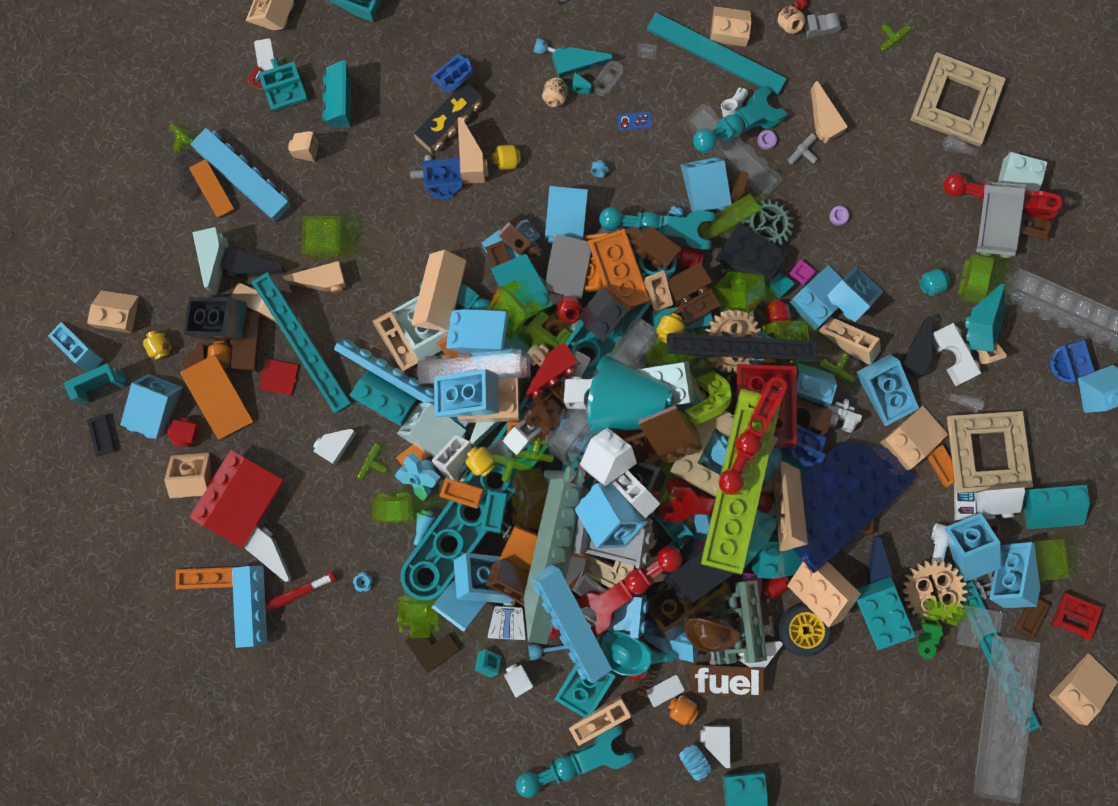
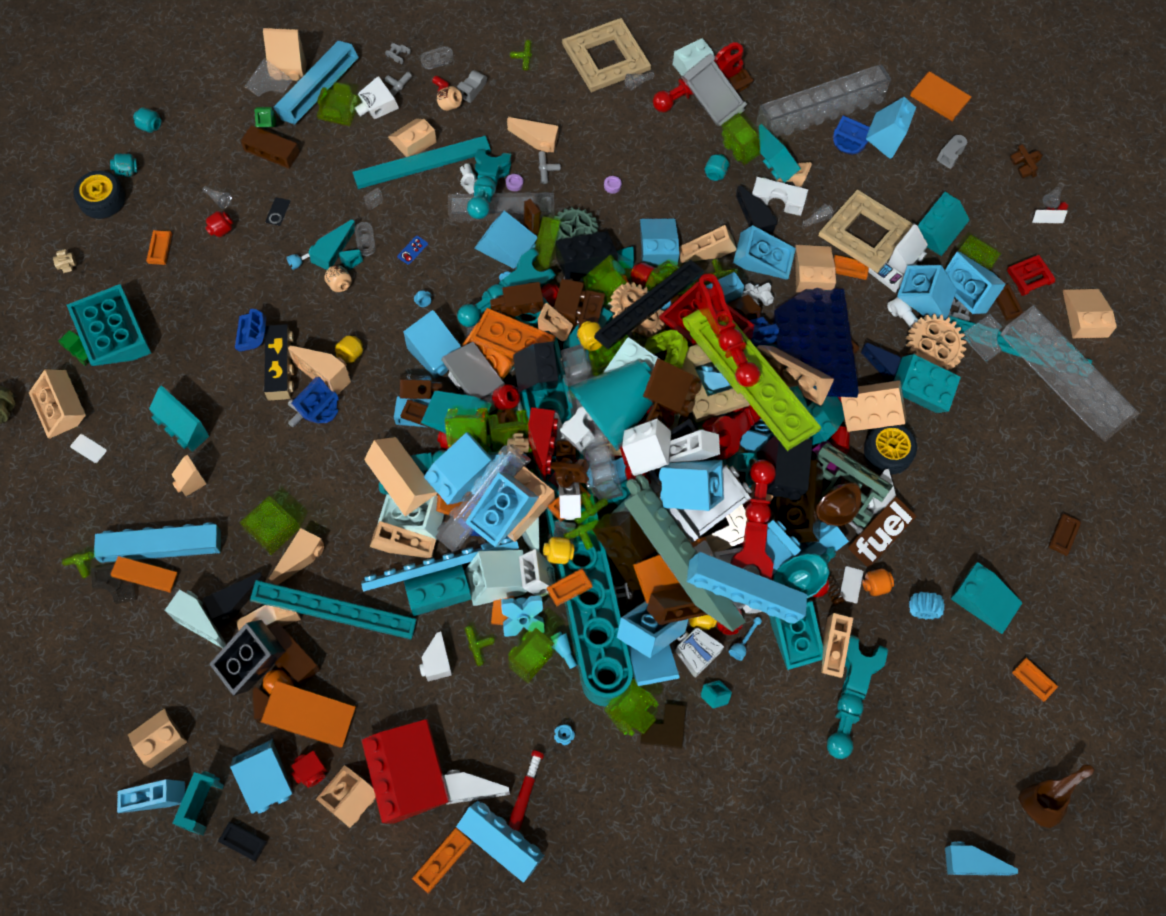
camera: 45 degrees left, 15 degrees down
yellow head [143,330,172,360] -> none
sticker [247,66,264,88] -> none
teal plate [258,58,308,112] -> none
red piece [259,359,299,396] -> none
teal tile [481,490,508,533] -> none
white slope [504,663,533,697] -> none
white slope [700,725,730,768] -> none
dark pink tile [788,259,816,286] -> none
medium azure slope [827,266,884,322] -> none
green leg [916,617,943,659] -> none
clear neon green hinge [921,599,966,626] -> none

